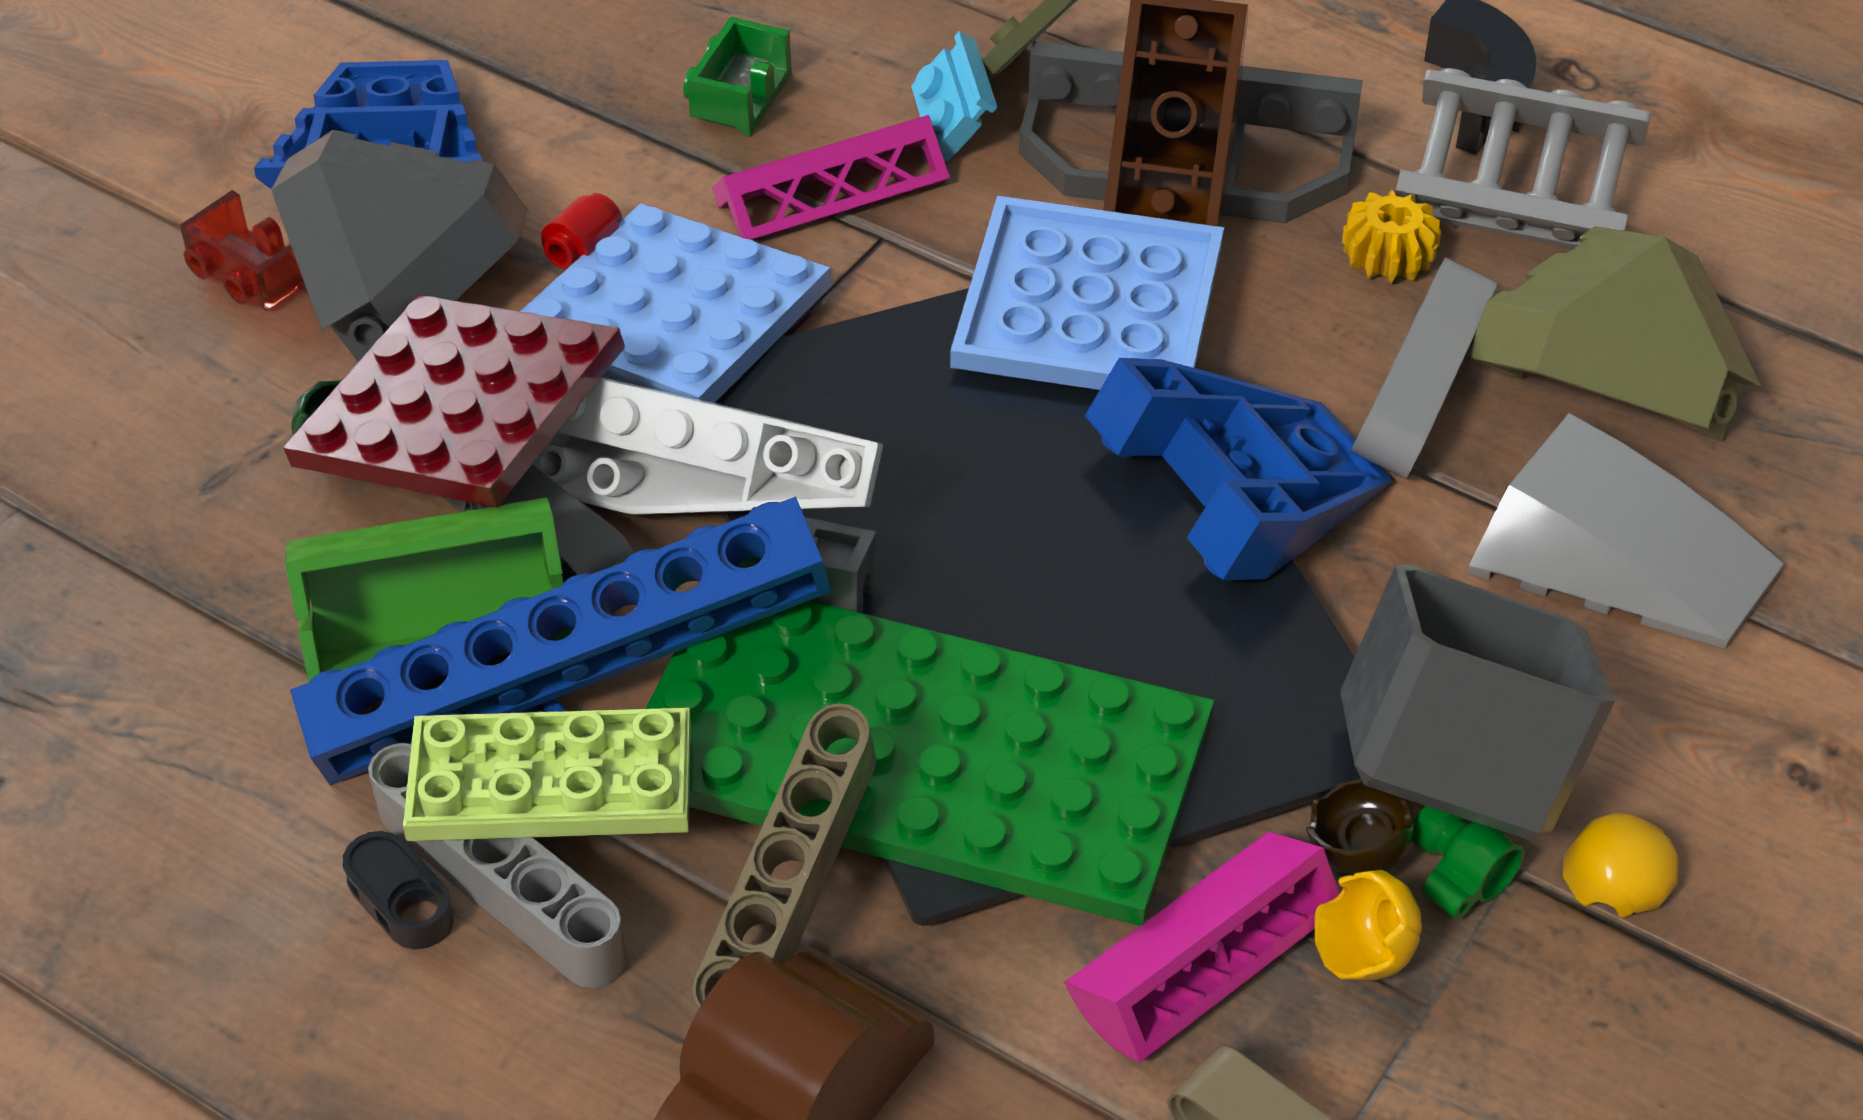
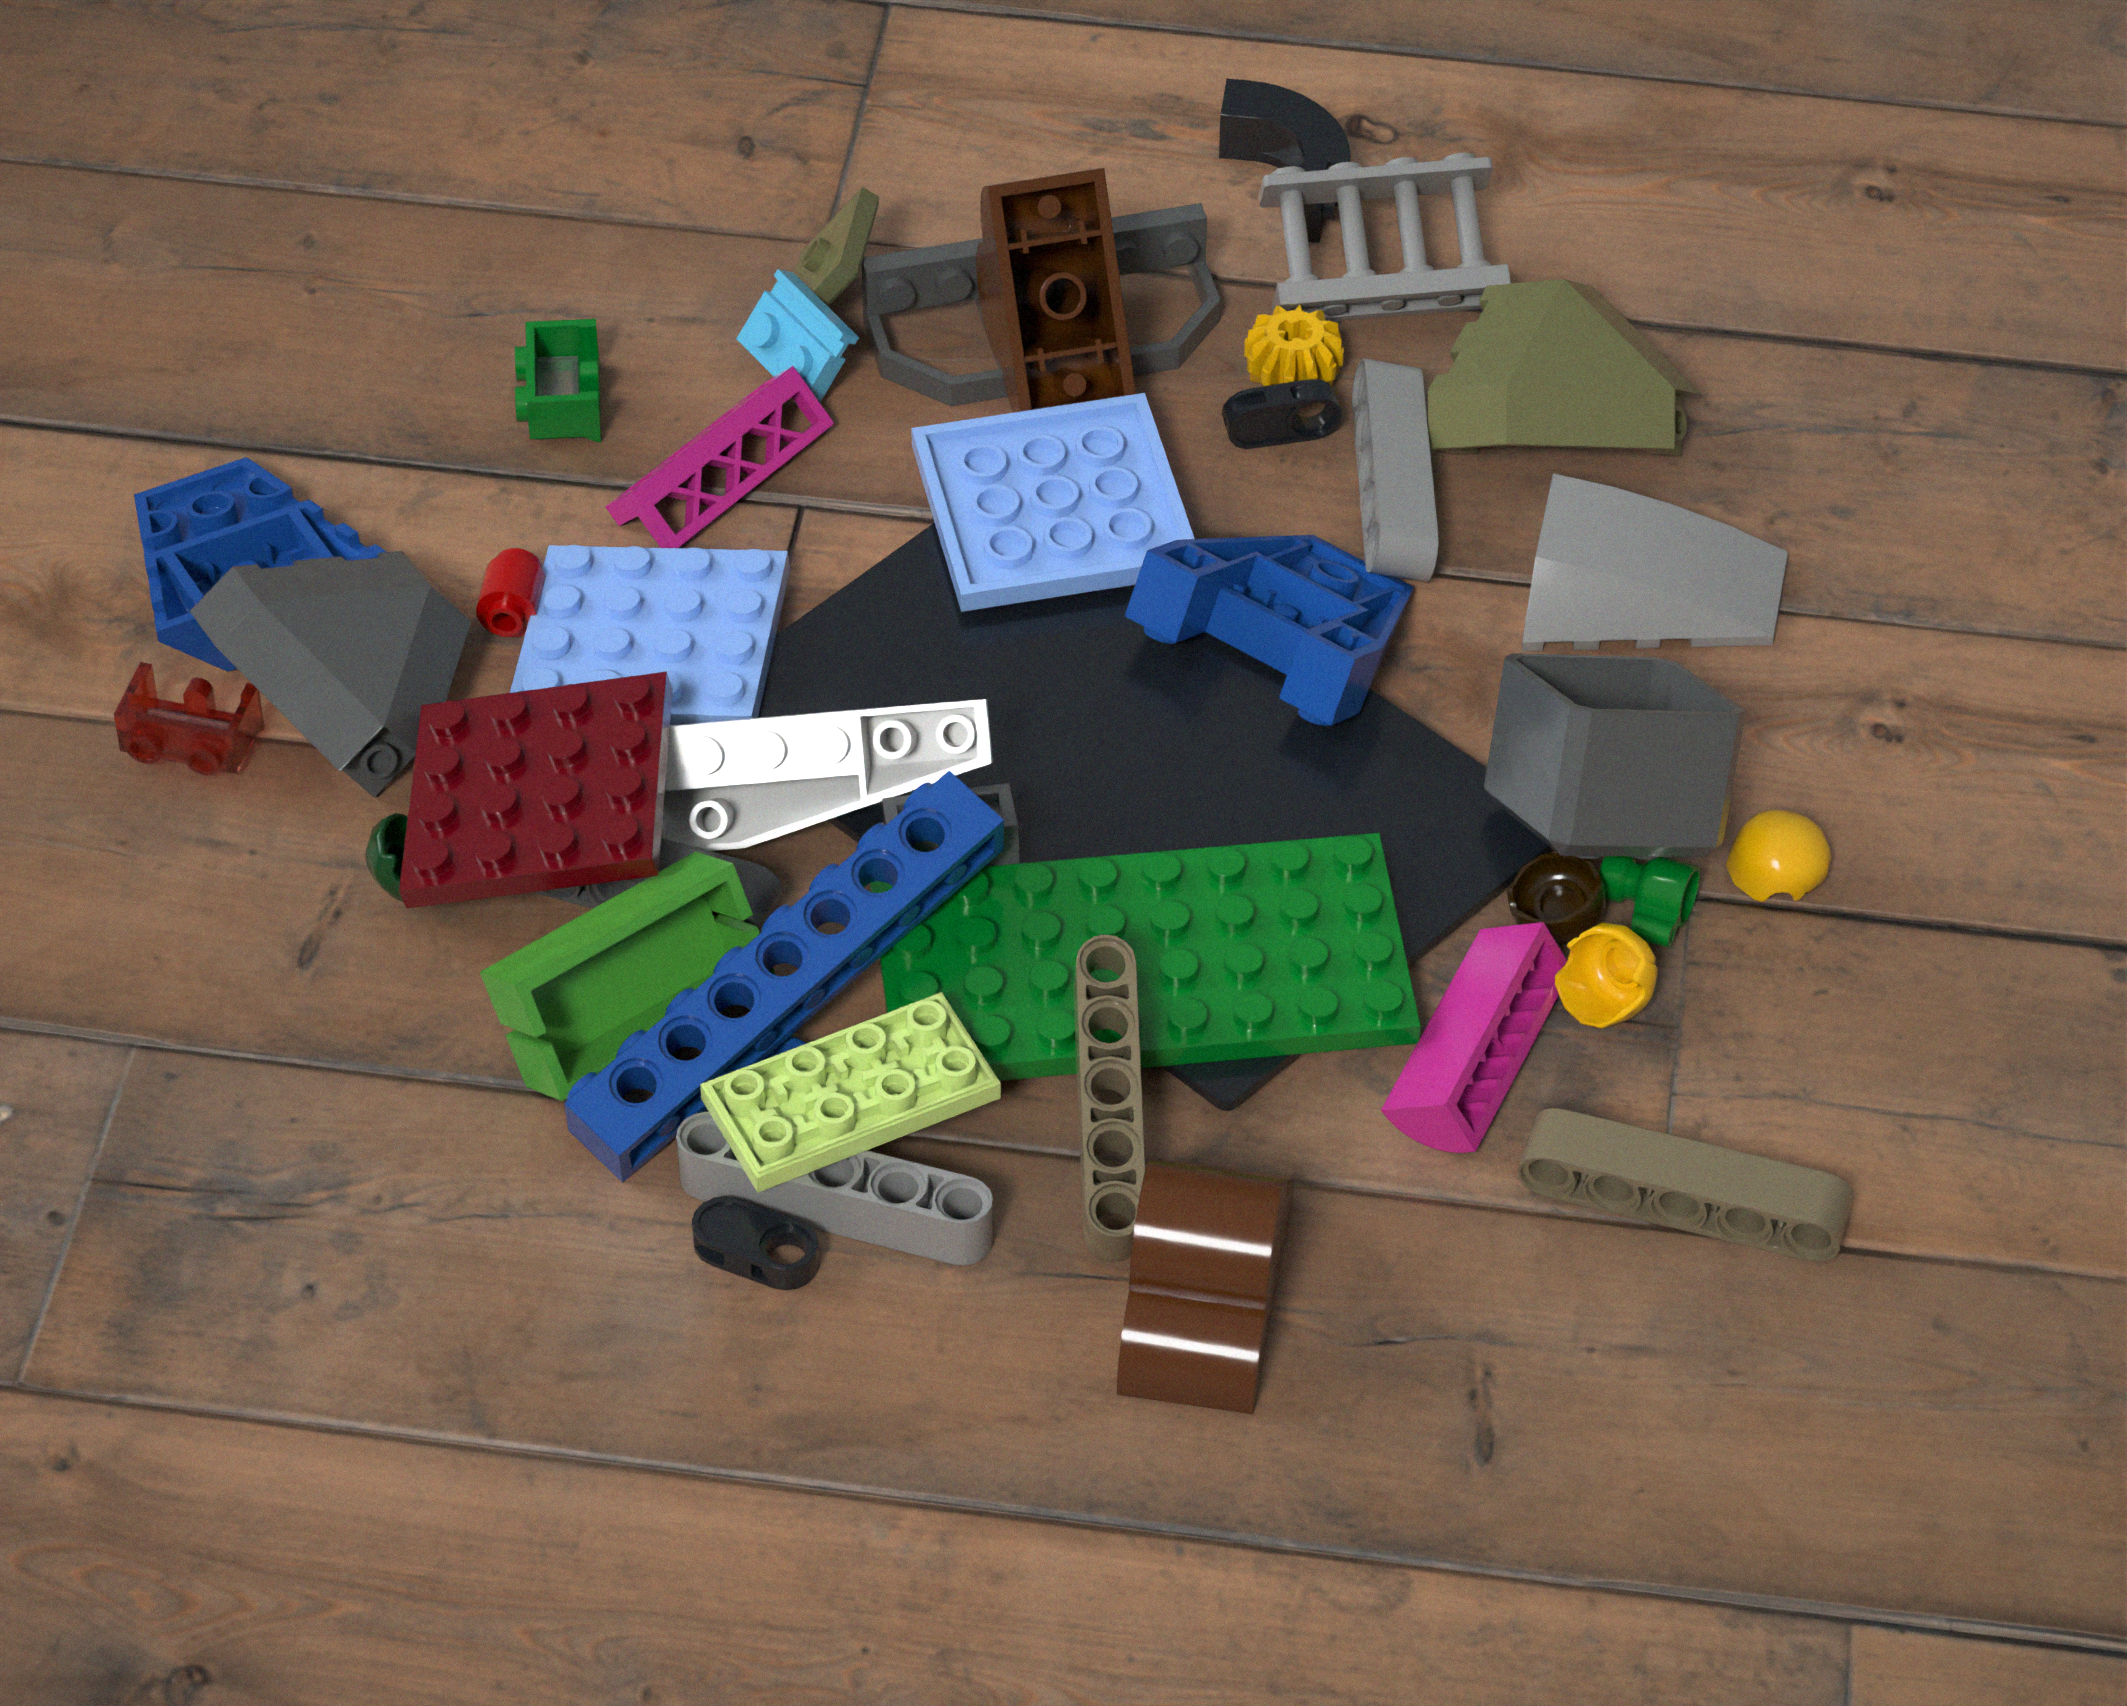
camera: 25 degrees left, 0 degrees up
none -> black piece [1221,379,1342,450]

